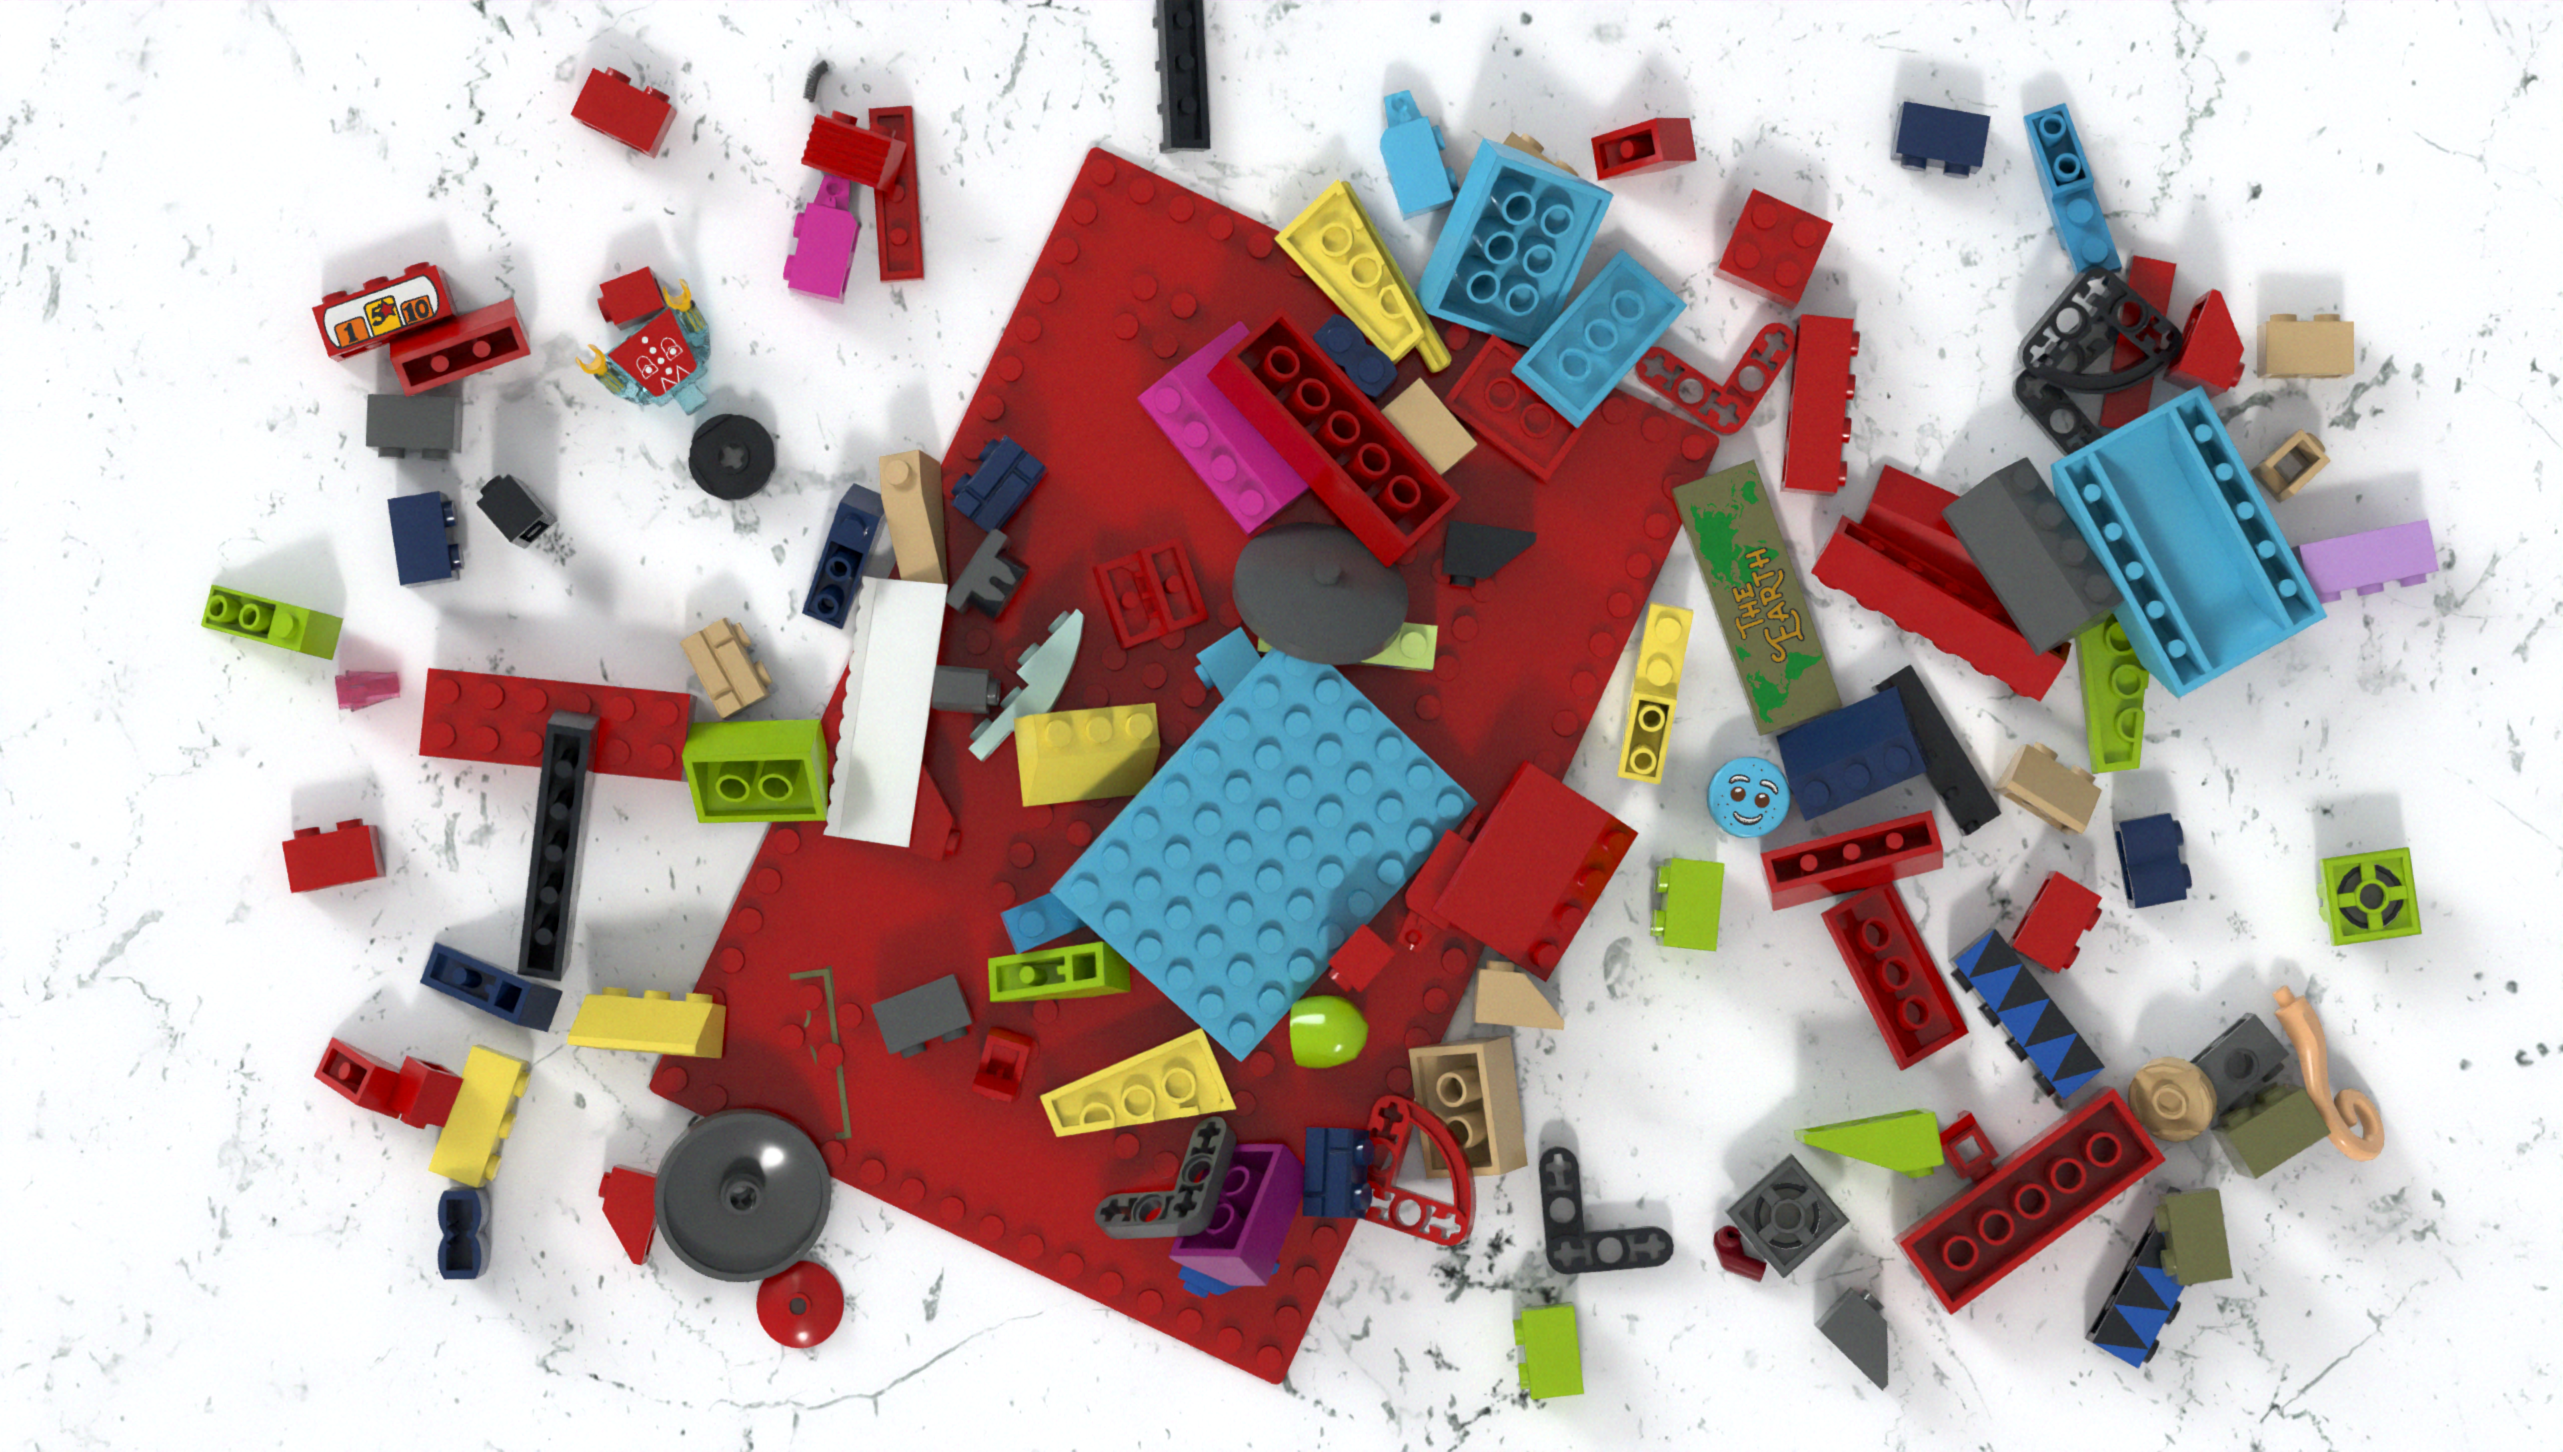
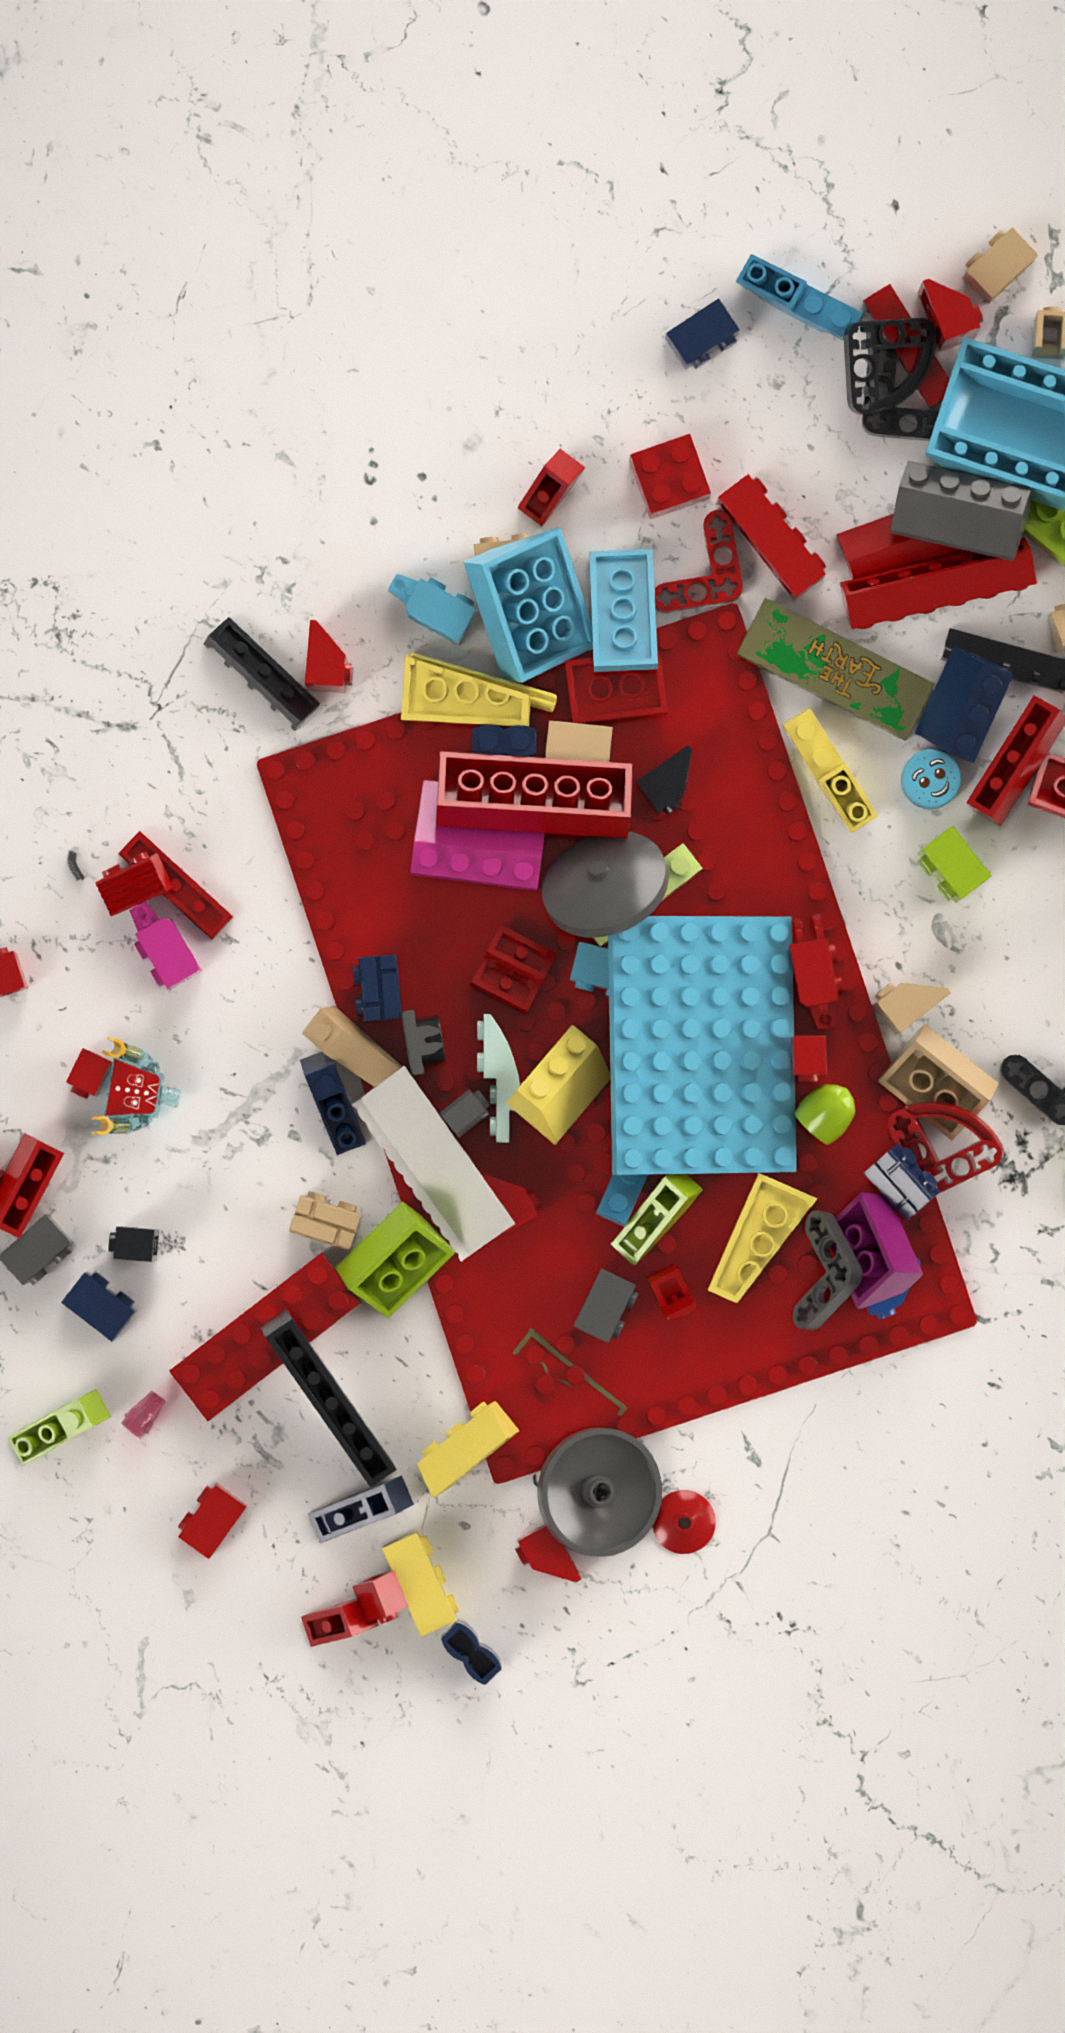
camera: 50 degrees left, 0 degrees up
black plate [688,414,777,502] -> none
red slope [1432,760,1639,982] -> none
none -> red slope [305,620,353,693]

